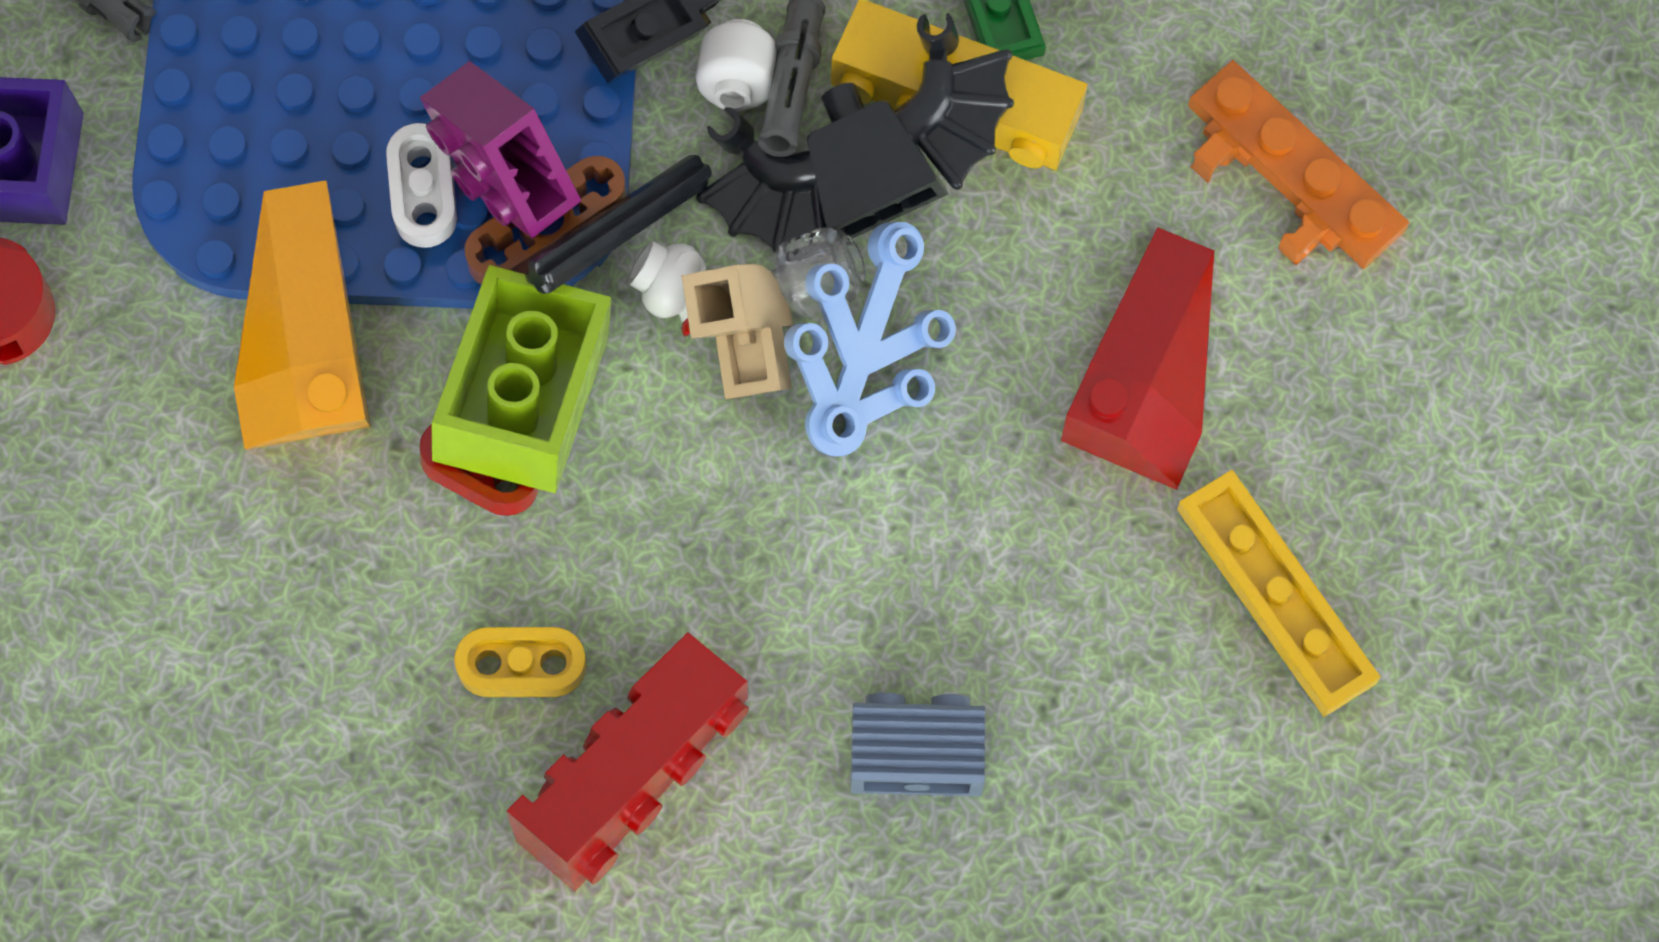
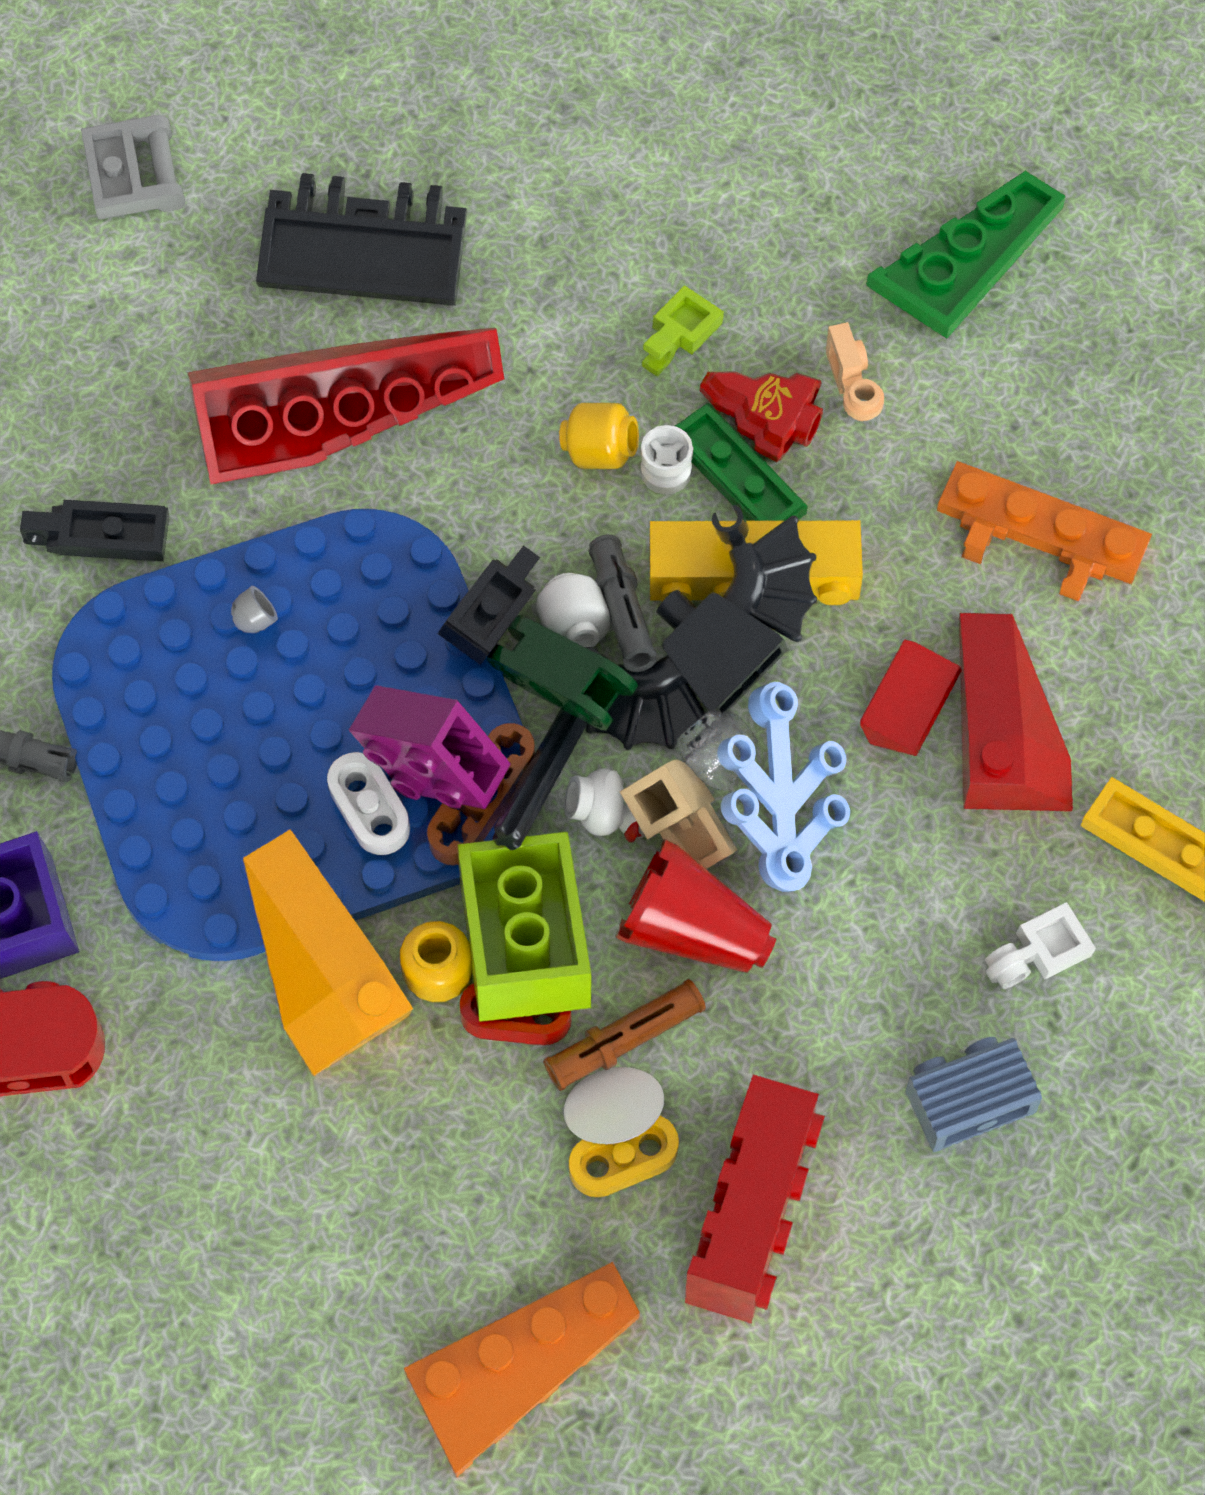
camera: 20 degrees left, 5 degrees down
none -> yellow head [400,921,473,1002]
none -> orange wing [404,1262,640,1477]
none -> dark green piece [486,615,638,731]
none -> dark orange pin [543,979,706,1091]
none -> white sticker [564,1067,664,1144]
none -> red cone [615,839,777,973]
none -> red slope [860,639,962,756]
none -> white plate [985,902,1096,989]

